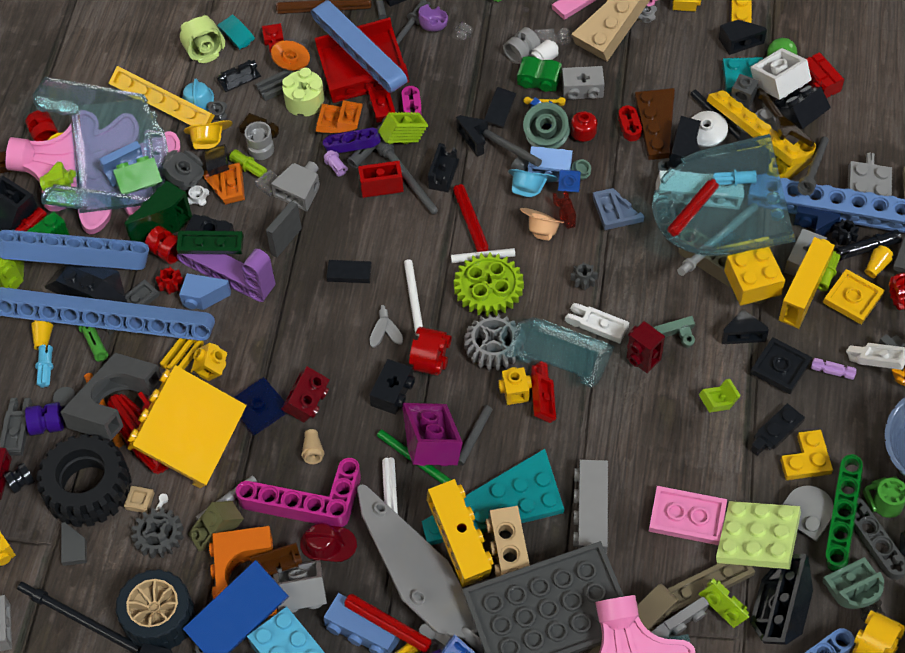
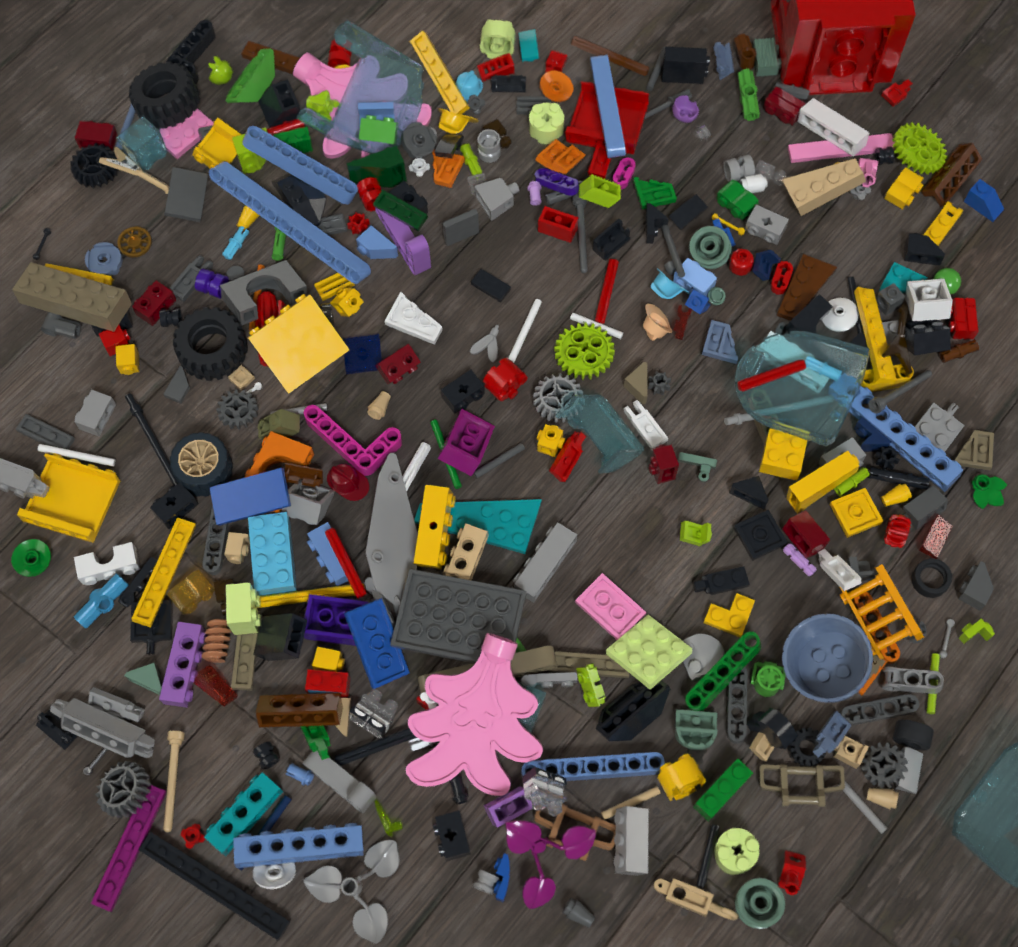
camera: 30 degrees right, 10 degrees up
none -> white wing [384,292,443,345]
none -> red slope [477,53,514,81]
none -> dark tan slope [624,362,647,404]
none -> green wing [633,177,677,209]
none -> dark blue bracket [752,250,781,281]
none -> dark red brick [782,511,830,559]
none -> reddish brown pin [939,339,979,363]

